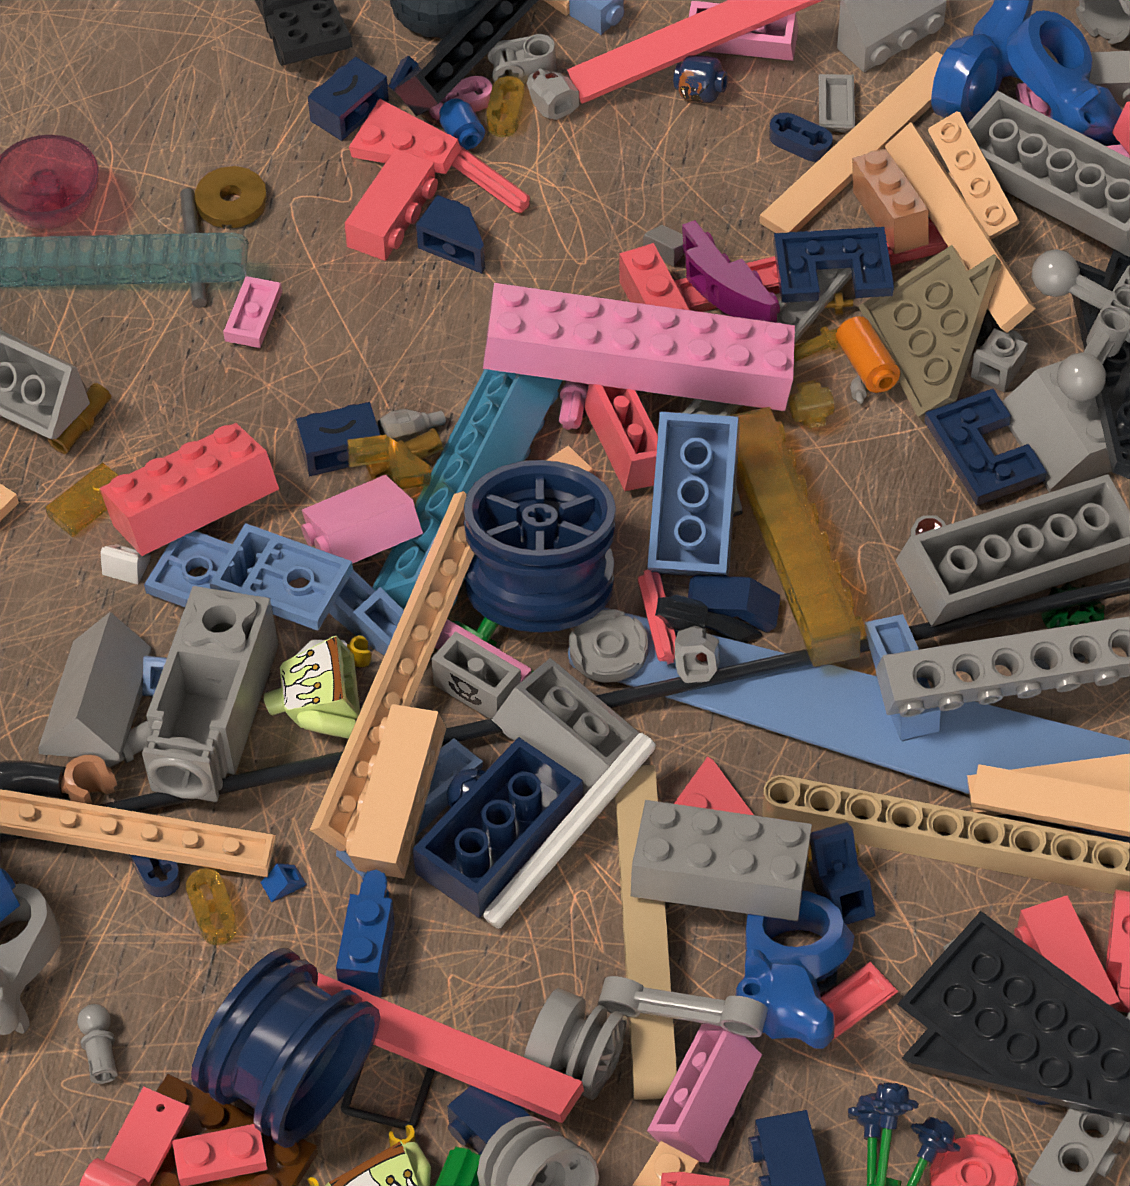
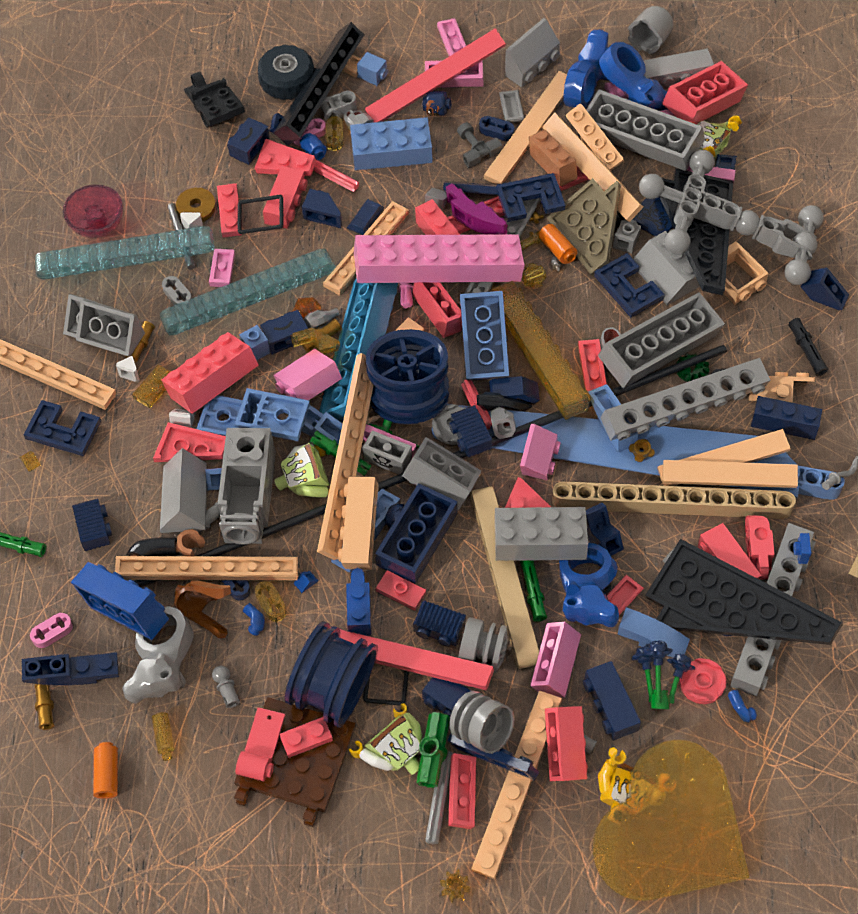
camera: 10 degrees left, 5 degrees up
white axle [484,733,656,929] -> none
light grey piece [598,976,768,1037] -> none
none -> white slope [116,356,140,382]
none -> coral wing [153,422,226,462]
none -> clear light blue beam [159,249,336,335]
none -> light grey beam [162,276,192,310]
none -> dark orange piece [174,581,231,638]
none -> white slope [180,213,203,237]
none -> coral plate [217,183,242,238]
none -> black piece [238,195,284,234]
none -> medium blue brick [239,325,270,360]
none -> blue arm [243,603,265,636]
none -> clear orange slope [292,297,321,320]
none -> green pin [310,430,372,477]
none -> light nougat tile [323,201,409,295]
none -> dark blue tile [347,199,384,235]
none -> medium blue brick [350,117,432,170]
none -> coral plate [376,570,426,611]
none -> dark blue brick [413,600,466,647]
none -> dark blue tile [443,181,498,195]
none -> dark blue brick [449,405,492,458]
none -> dark grey bar [457,122,502,168]
none -> bright pink slope [520,424,561,480]
none -> green pin [520,560,547,622]
none -> coral plate [578,339,607,399]
none -> medium blue slope [618,607,690,658]
none -> pearl gold plate [629,439,655,462]
none -> dark blue tile [632,197,673,236]

